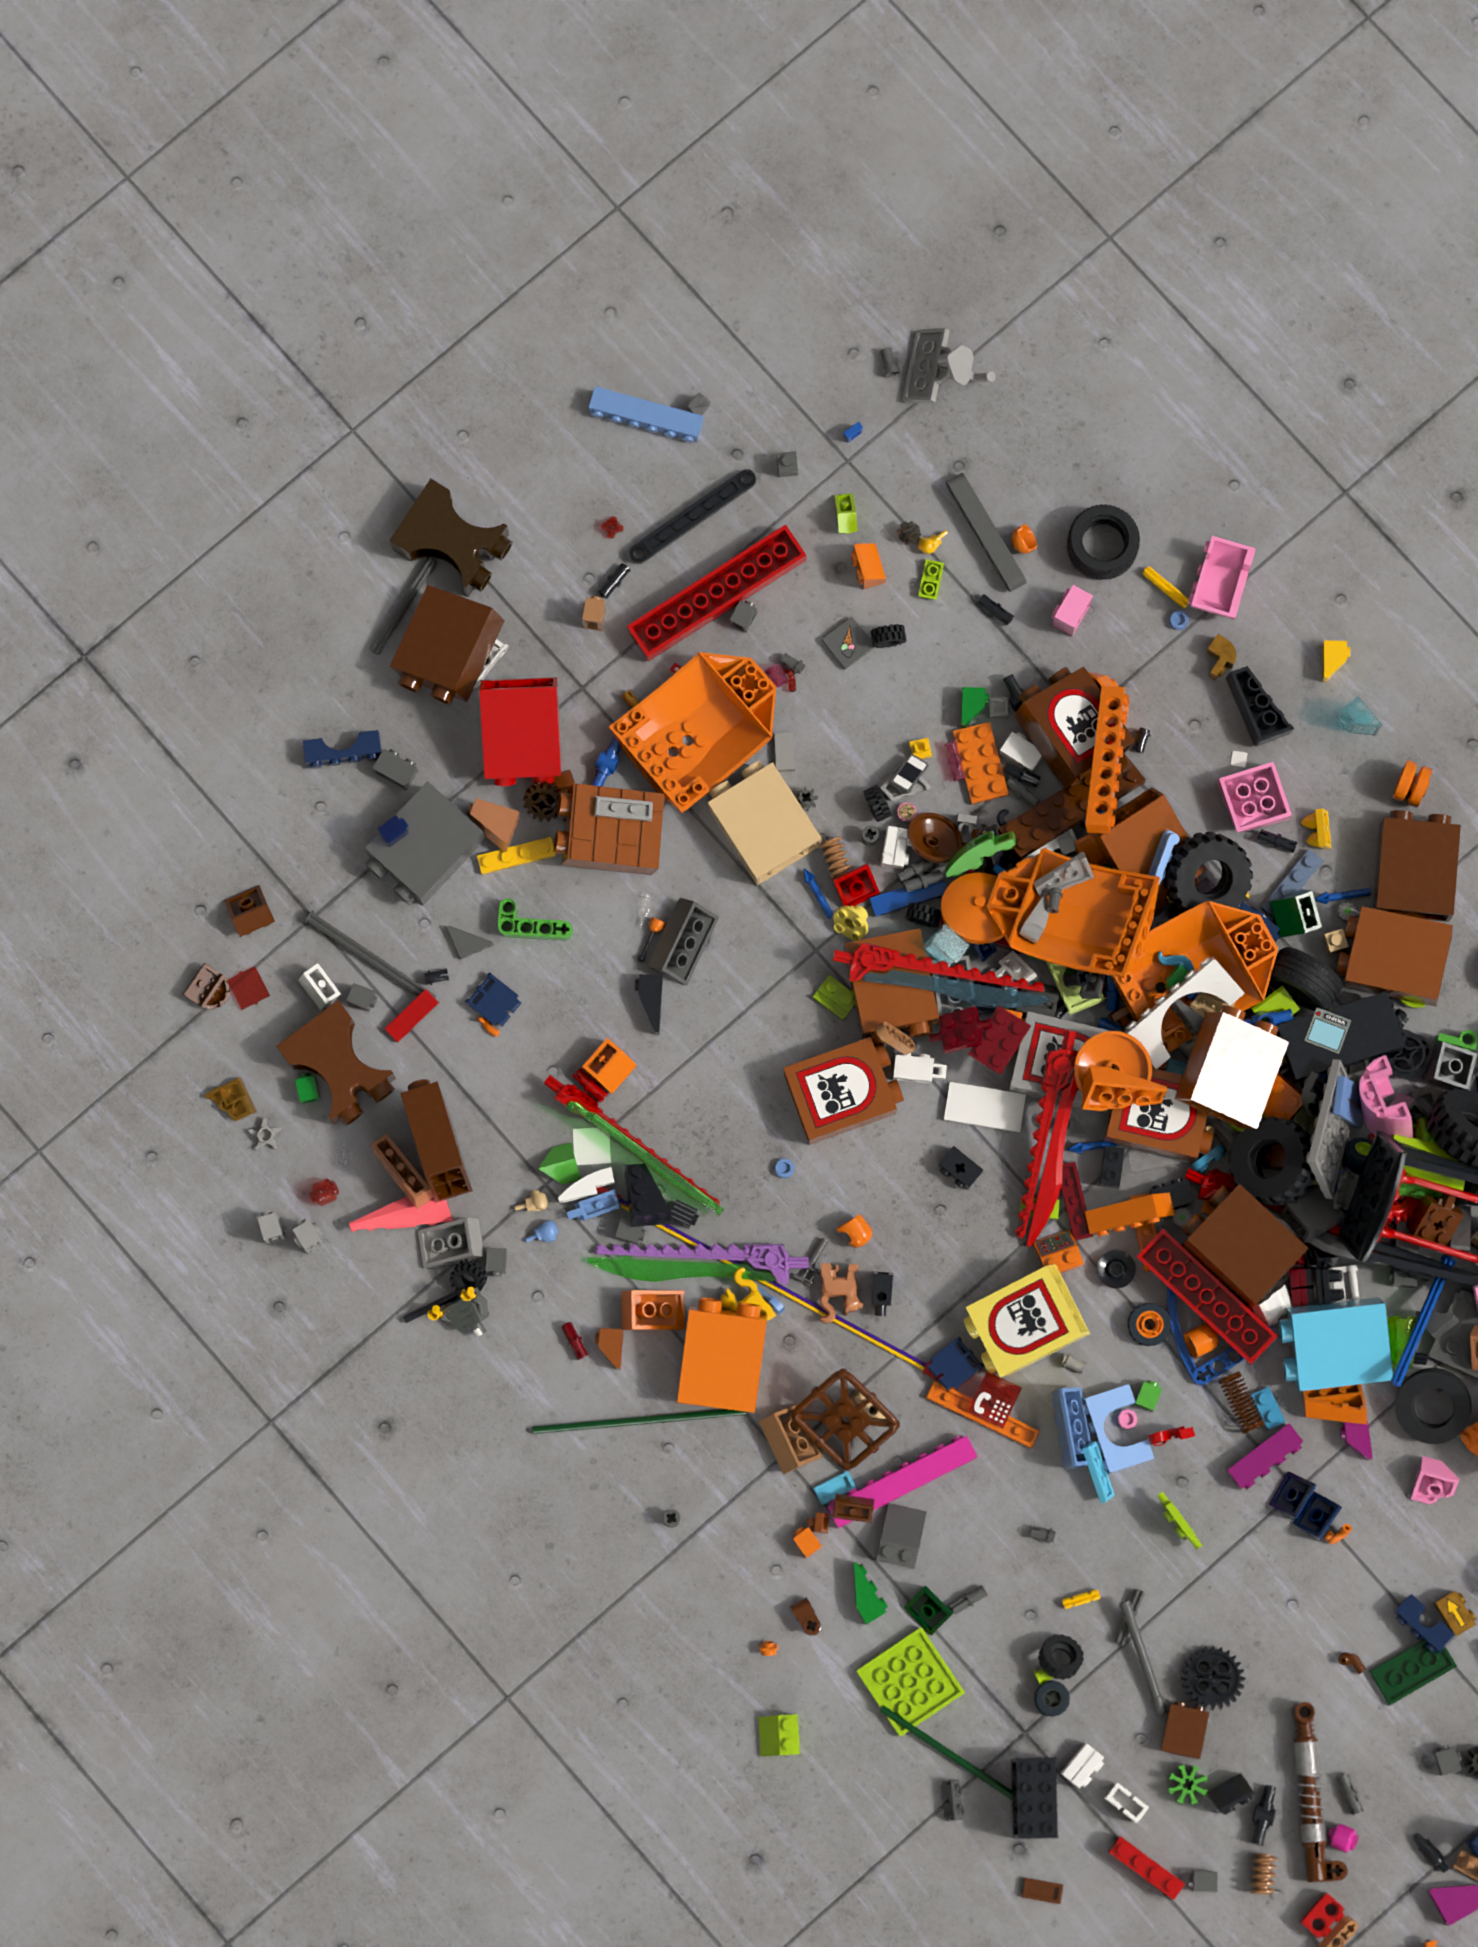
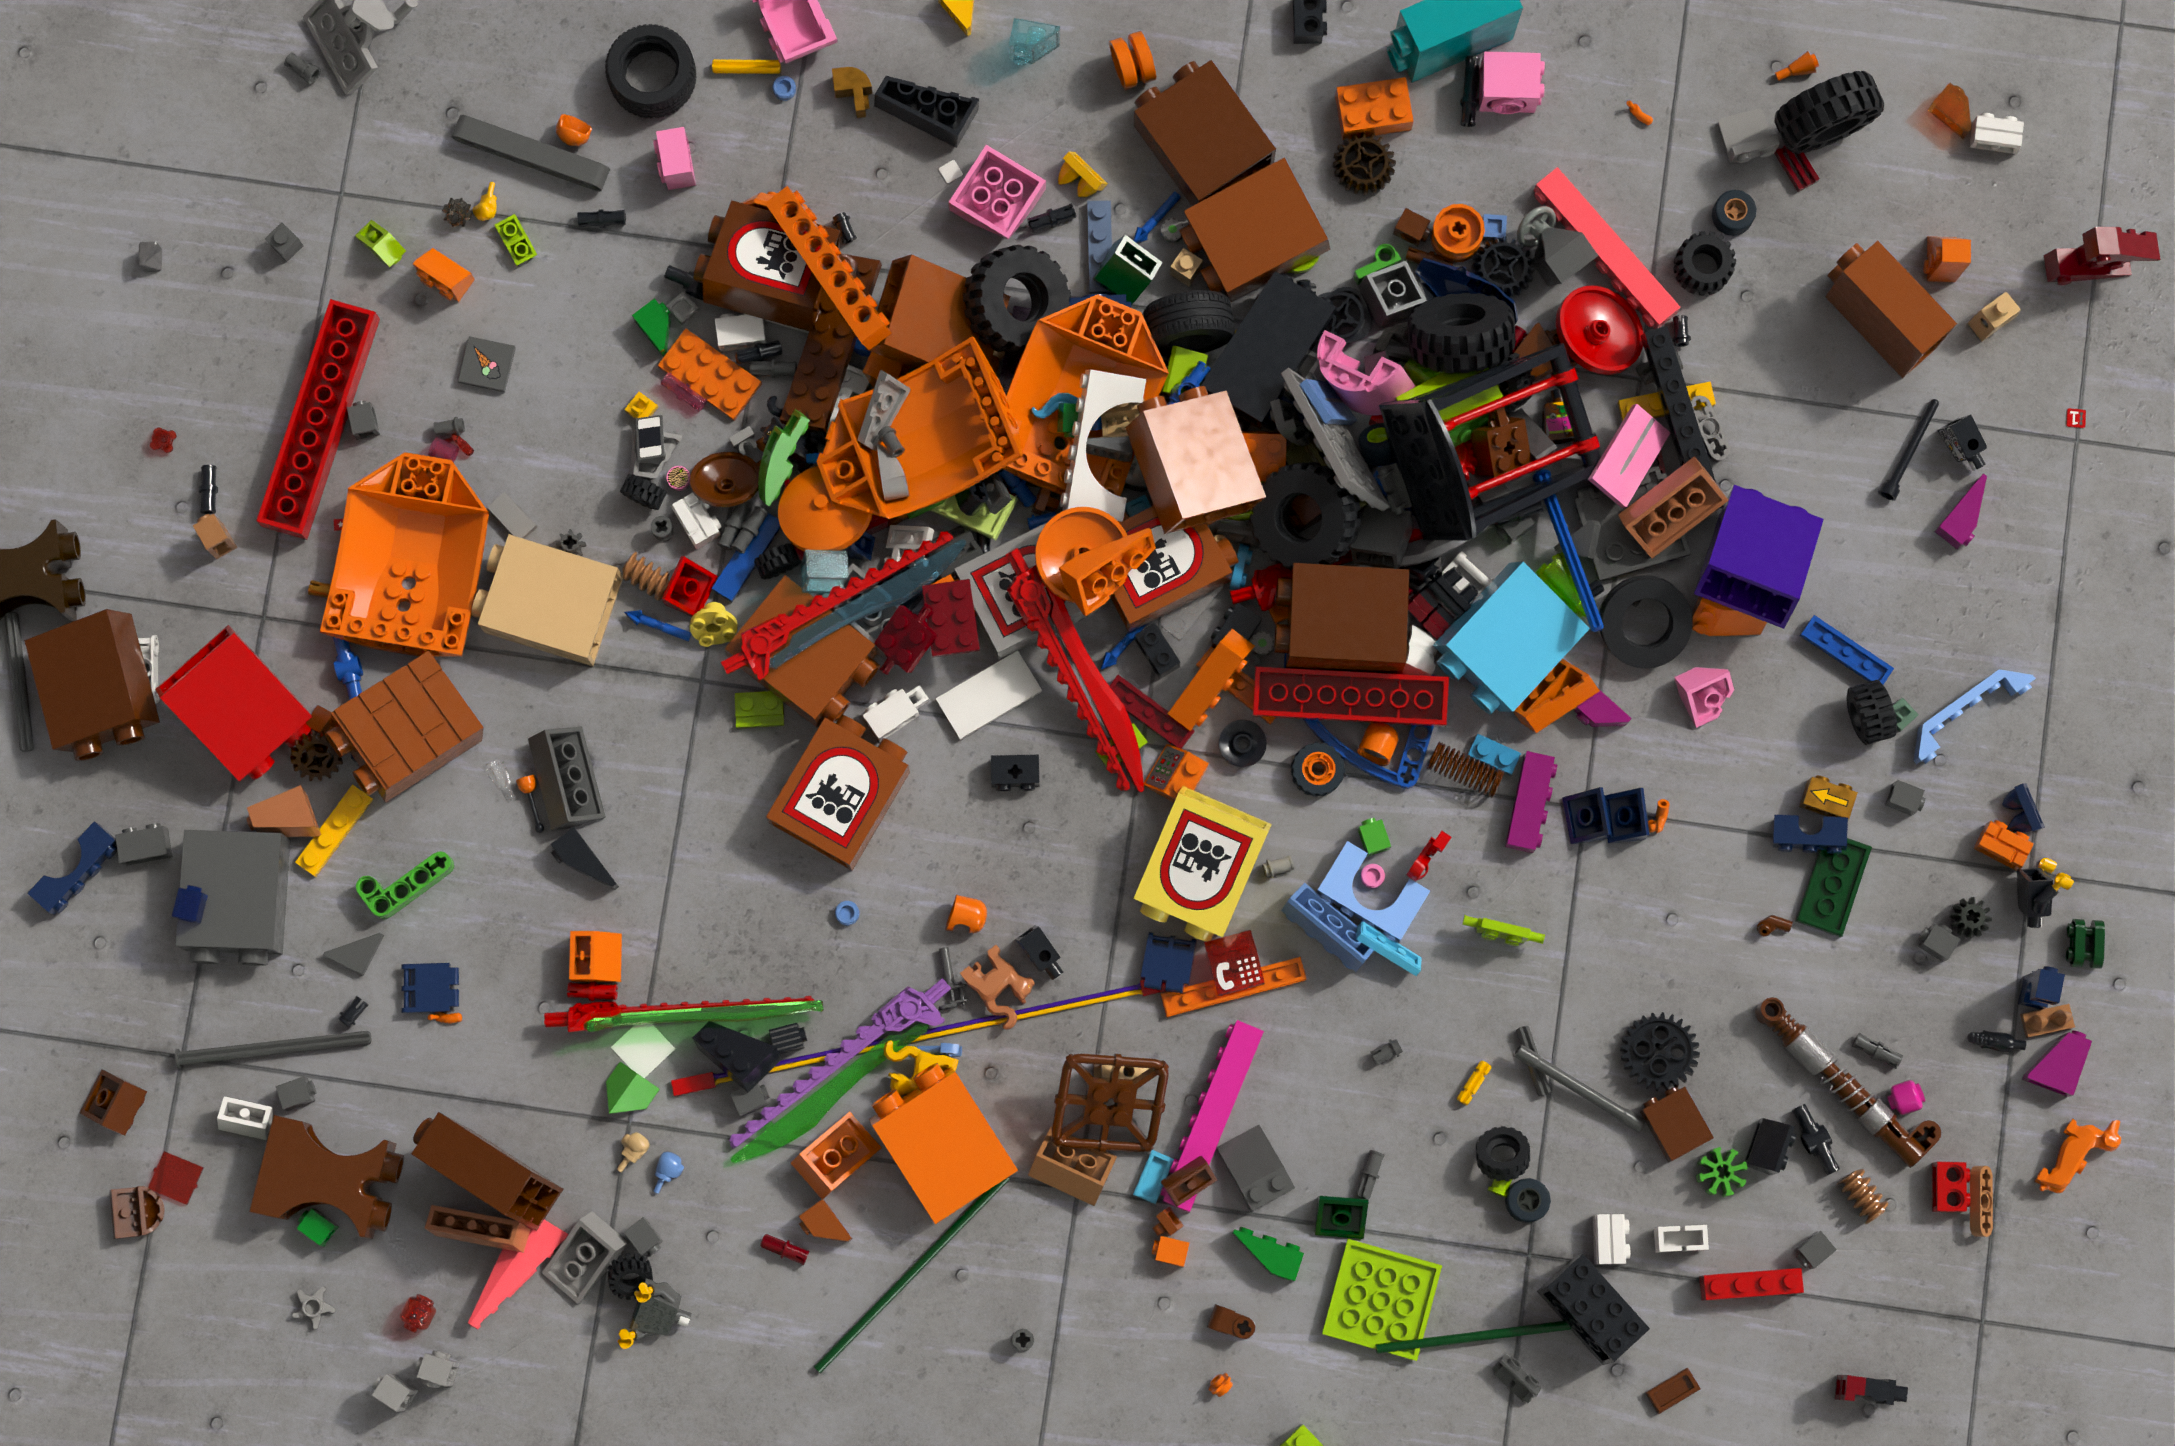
camera: 45 degrees left, 0 degrees up
pearl gold slope [204,1077,257,1121] -> none
red tile [385,989,440,1042] -> none
black bar [403,1291,458,1323] -> none
white slope [558,1167,615,1203] -> none
medium blue hinge [566,1189,621,1221] -> none
medium blue brick [589,386,704,443] -> none
light grey tile [594,796,653,822] -> none
black plate [629,469,756,564] -> none
blue tile [844,422,863,443] -> none
black tyre [871,624,906,648] -> none
medium nougat beam [876,1021,916,1055] -> none
light blue plate [1148,830,1179,885] -> none
sticker [1304,1007,1351,1054] -> none

